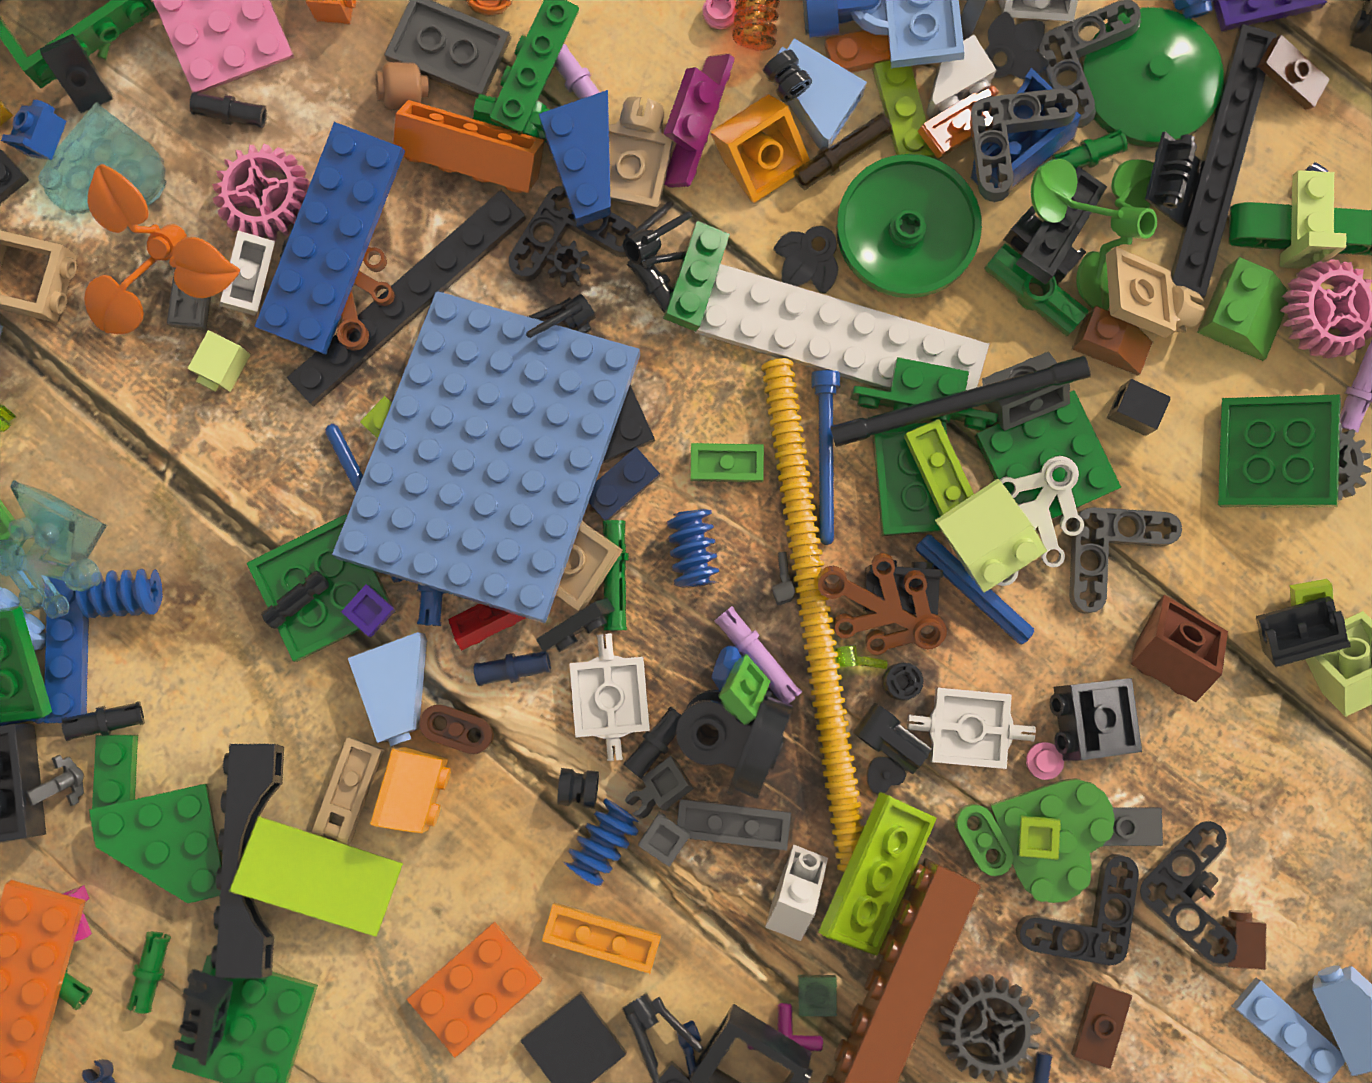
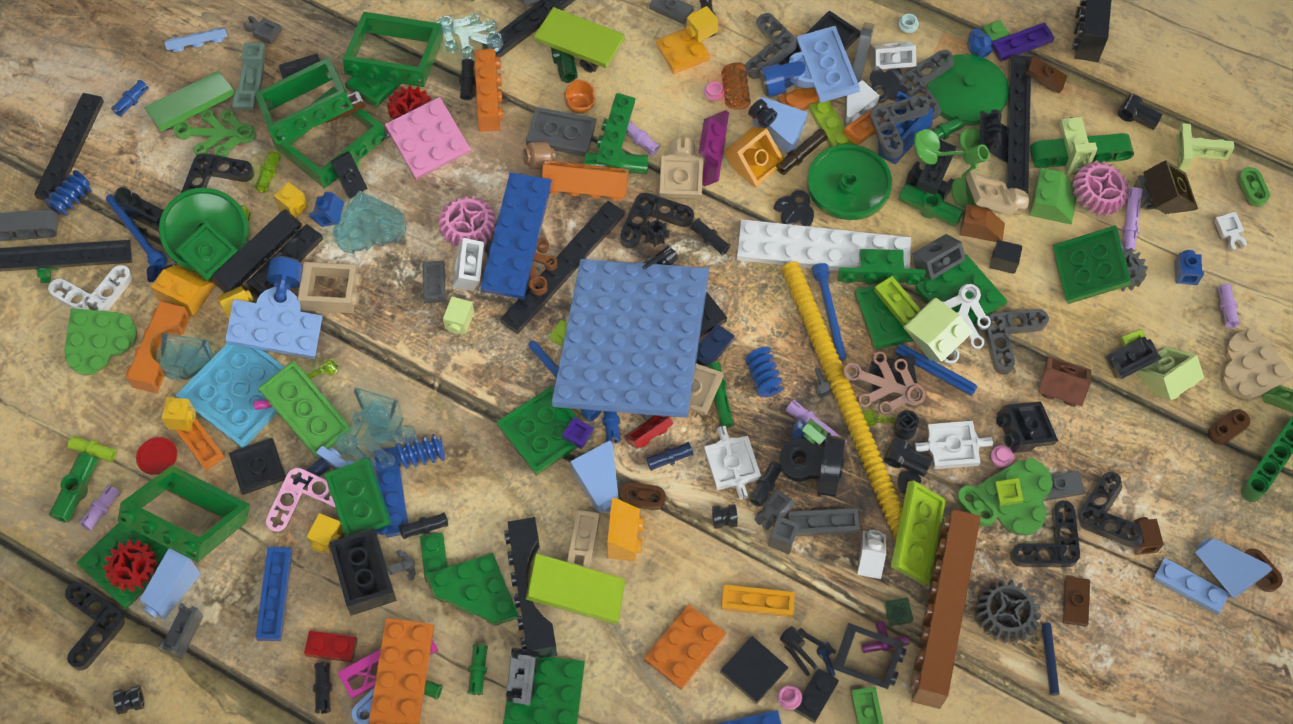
camera: 10 degrees left, 20 degrees down
orange plant [84,164,240,334] -> none
black pin [189,92,267,128] -> none
black axle [261,571,329,629] -> none
black plate [536,598,615,652] -> none
blue wedge [539,90,611,227] -> none
blue piece [564,799,639,886] -> none
black plant [623,201,693,269] -> none
plate [663,221,730,332] -> none
bright green plate [690,443,764,483] -> none
black piece [830,356,1090,447] -> none
black piece [1185,870,1218,902] -> none

